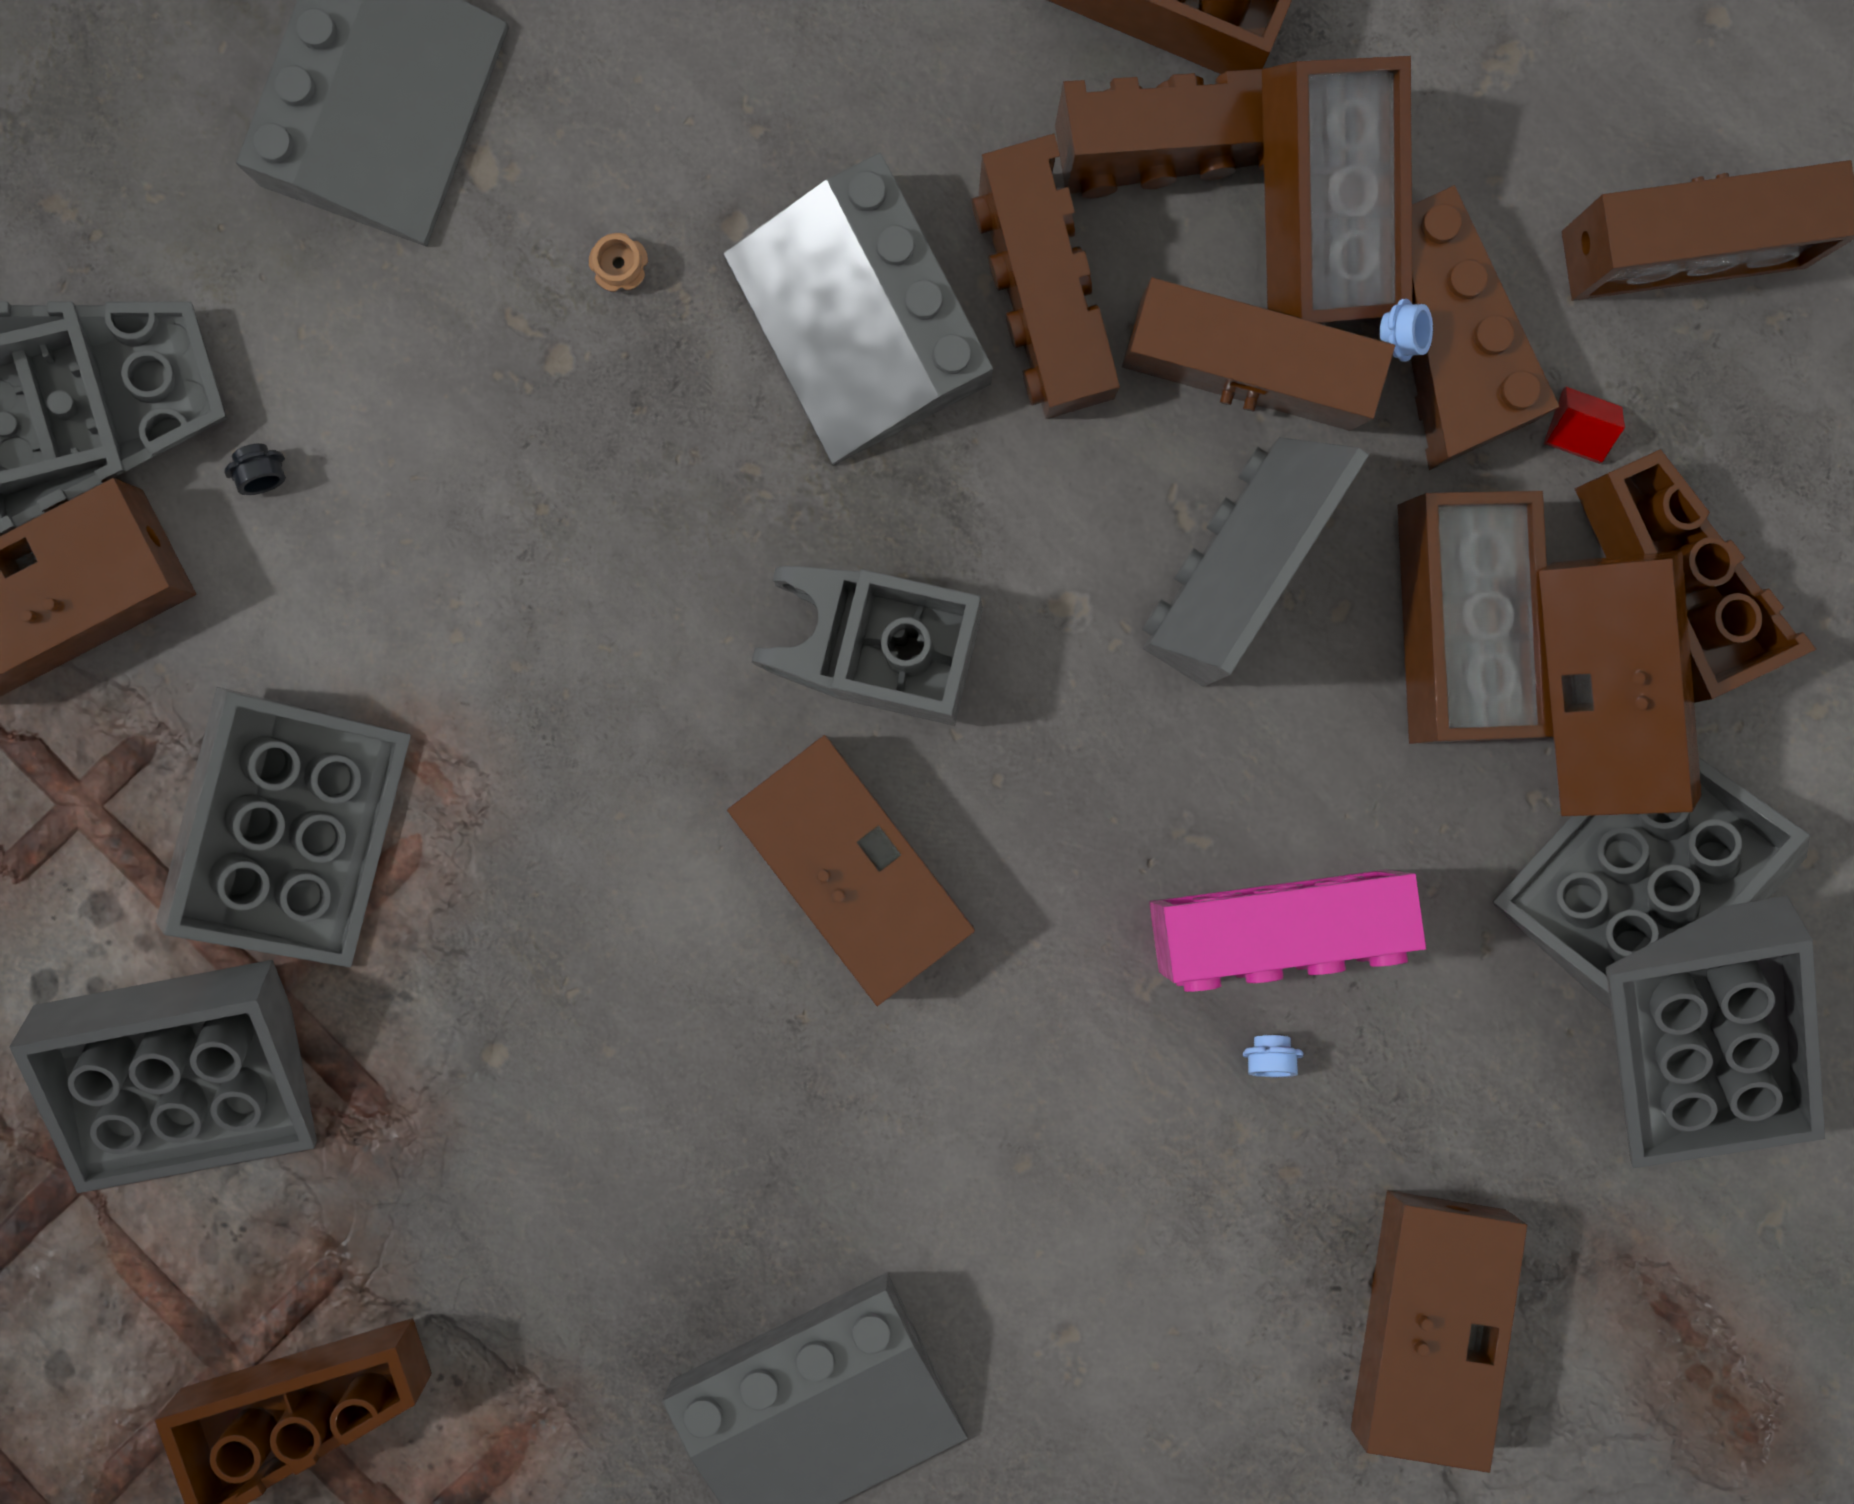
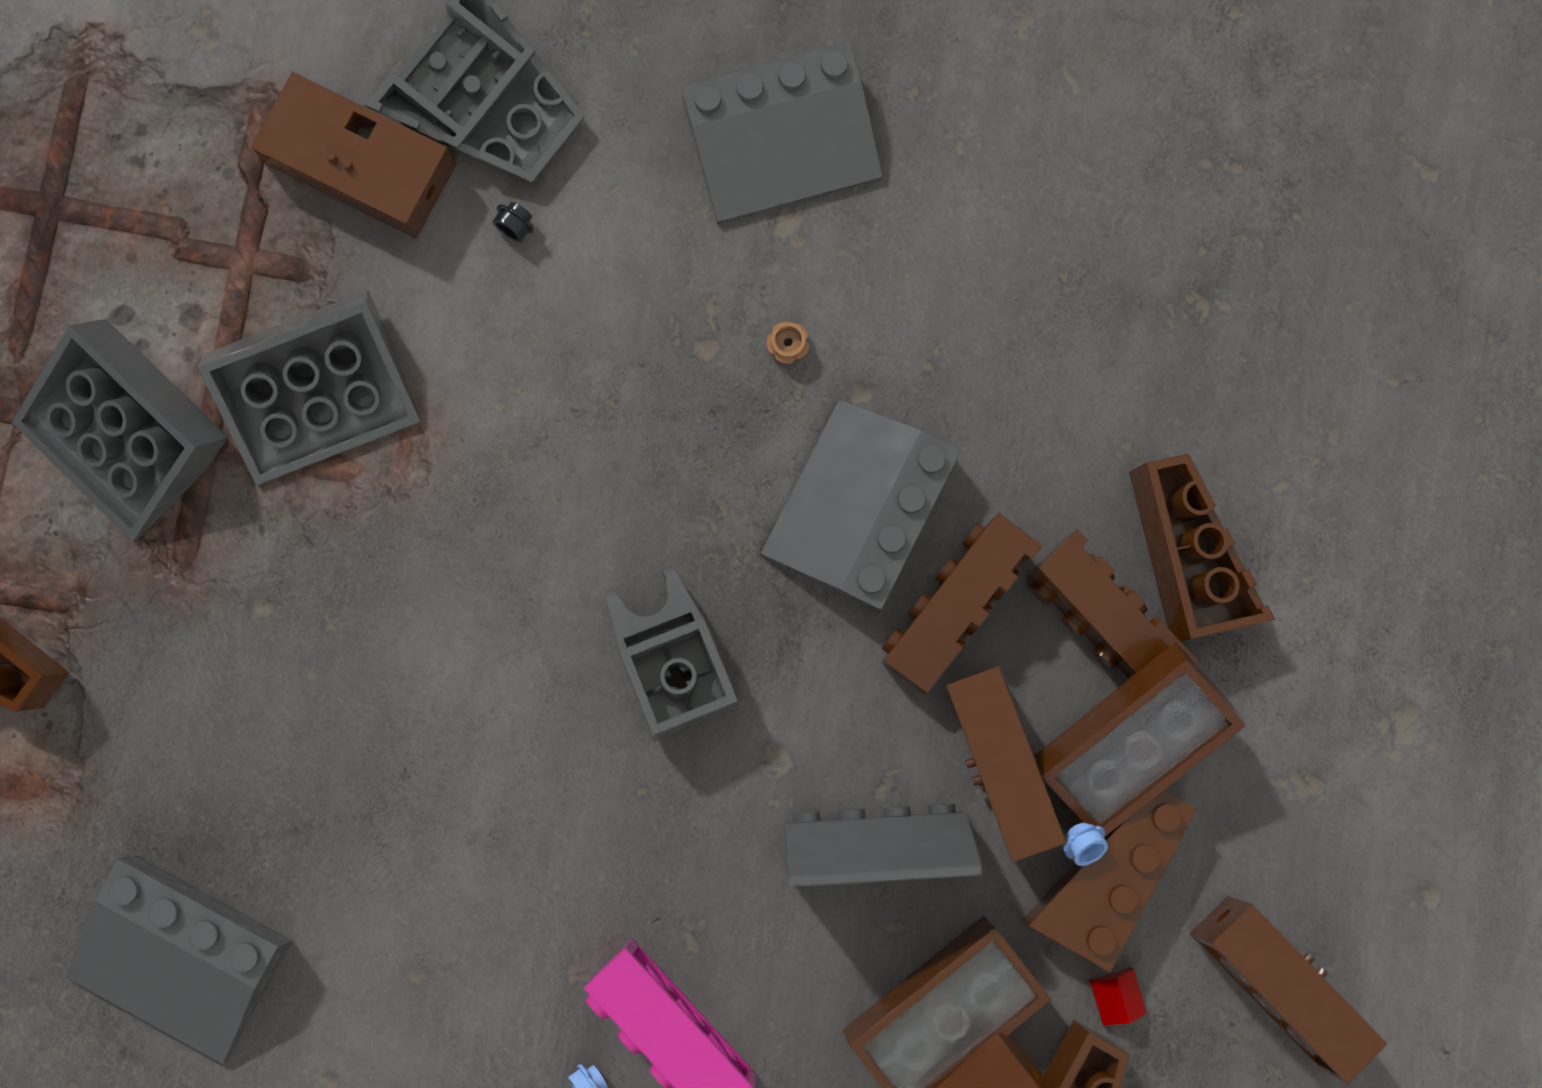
camera: 55 degrees right, 5 degrees down
reddish brown brick [727,735,975,1007] -> none

